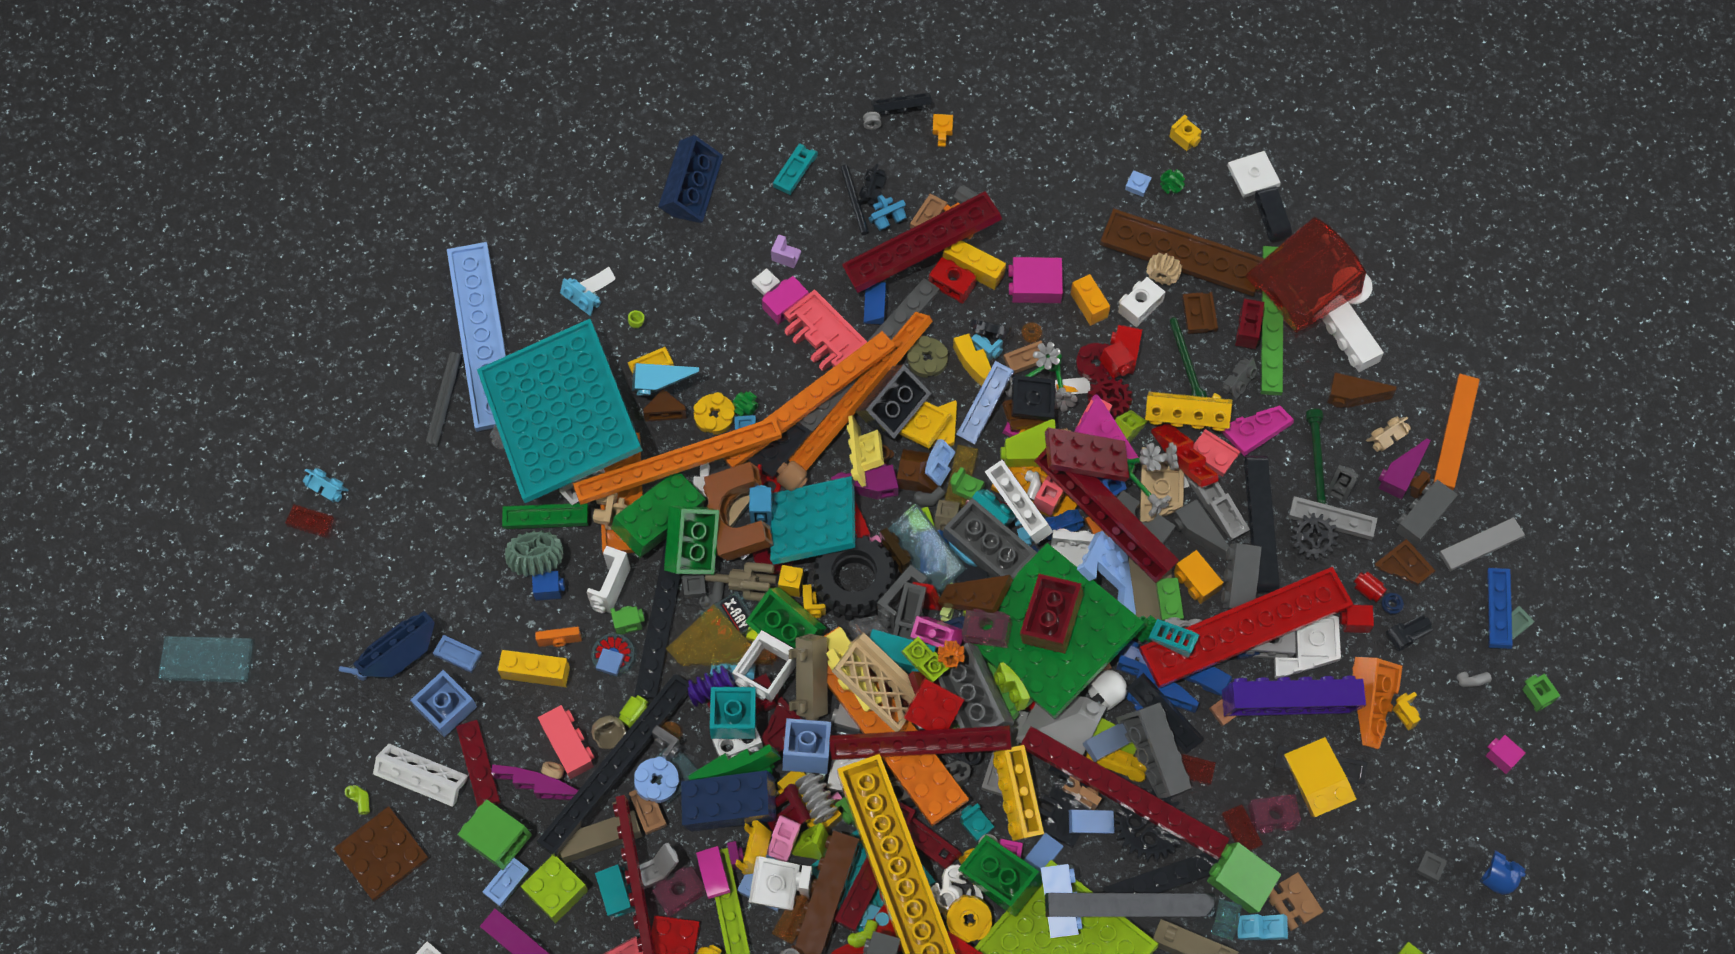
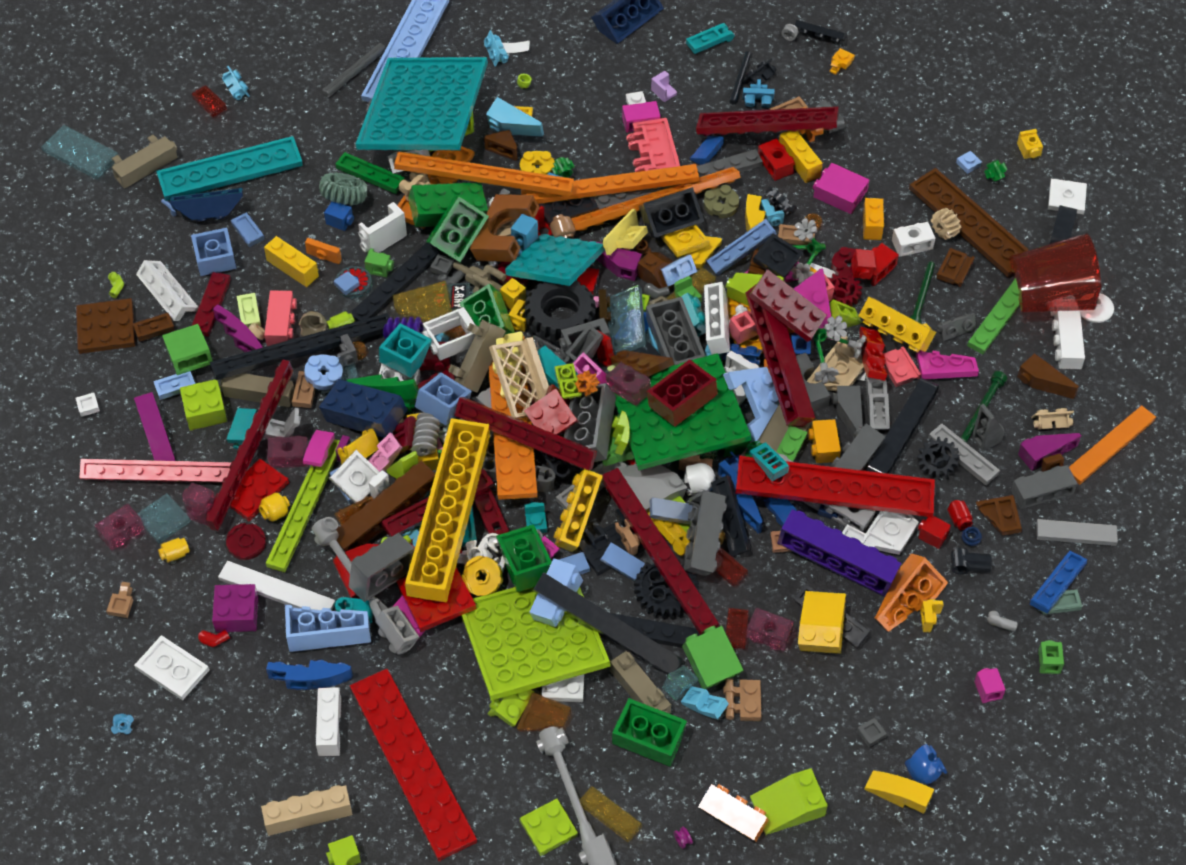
camera: 30 degrees right, 10 degrees down
dark red brick [1235,298,1265,349] -> none
none -> dark tan brick [111,135,178,189]
none -> reddish brown plate [133,312,175,342]
none -> teal plate [156,136,303,201]
none -> yellowish green plate [237,293,261,328]
none -> yellow slope [864,770,934,814]

